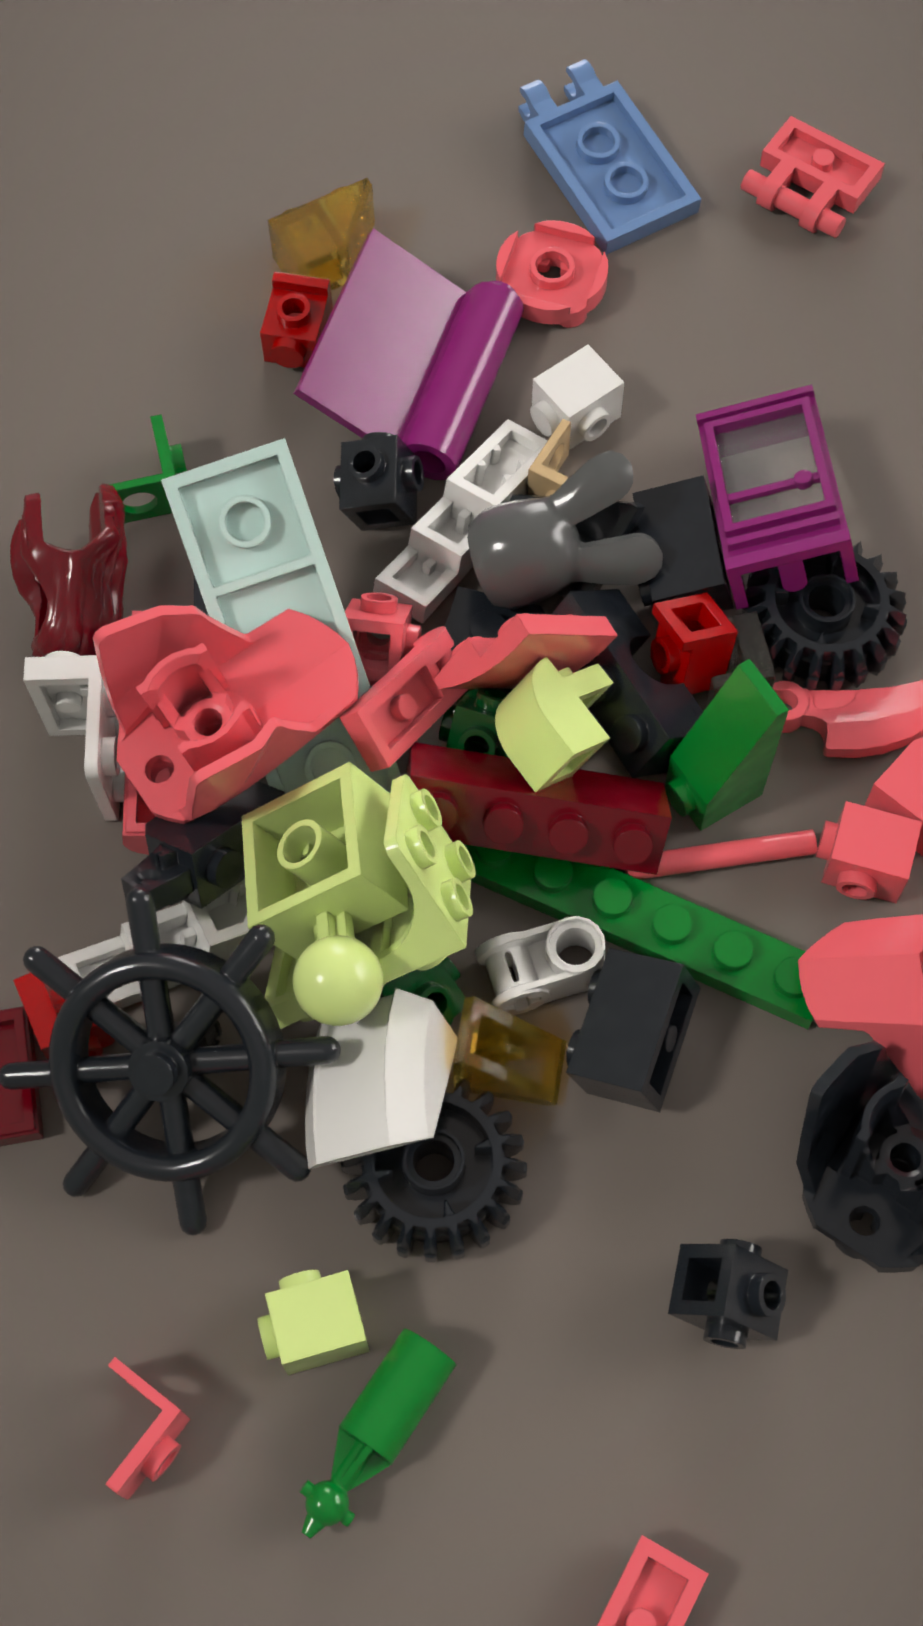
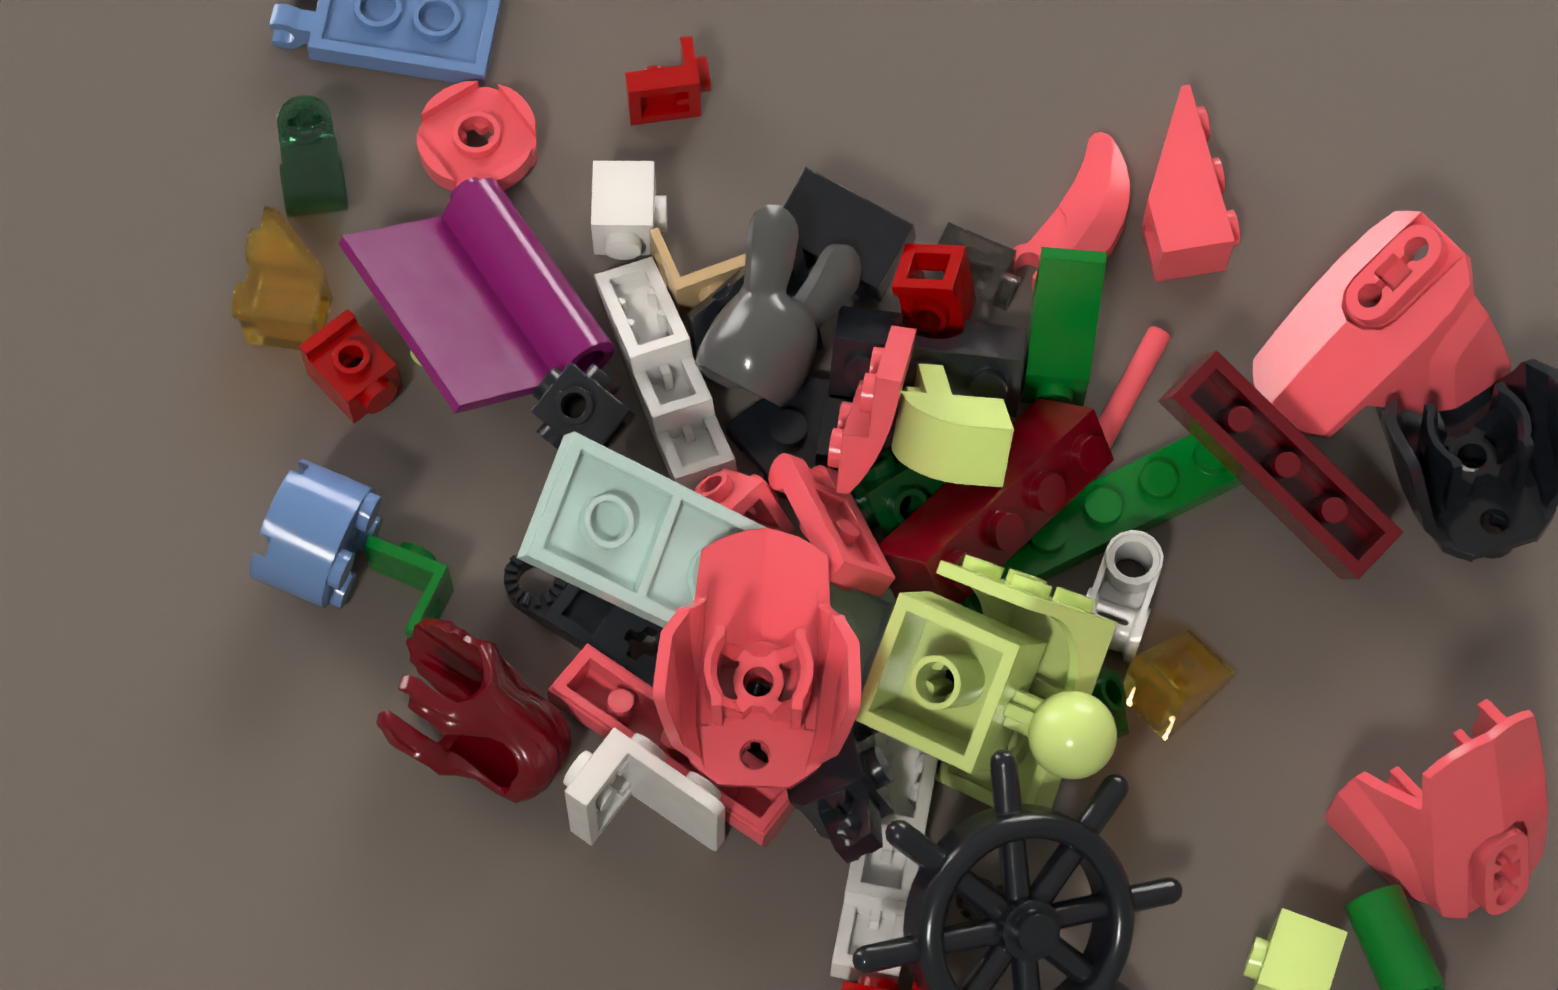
camera: 55 degrees left, 0 degrees up
white slope [305,988,458,1169] -> none
black gear [341,1078,527,1263] -> none
black brick [566,948,701,1113] -> none
black brick [668,1239,788,1349] -> none
magenta door [695,384,859,610] -> none
black gear [740,541,907,690] -> none
coral brick [816,801,922,903] -> none
none -> medium blue brick [250,459,383,609]
none -> clear green piece [277,95,349,218]
none -> red bracket [625,36,711,126]
none -> dark red brick [1158,350,1404,579]
none -> coral piece [1325,699,1548,919]

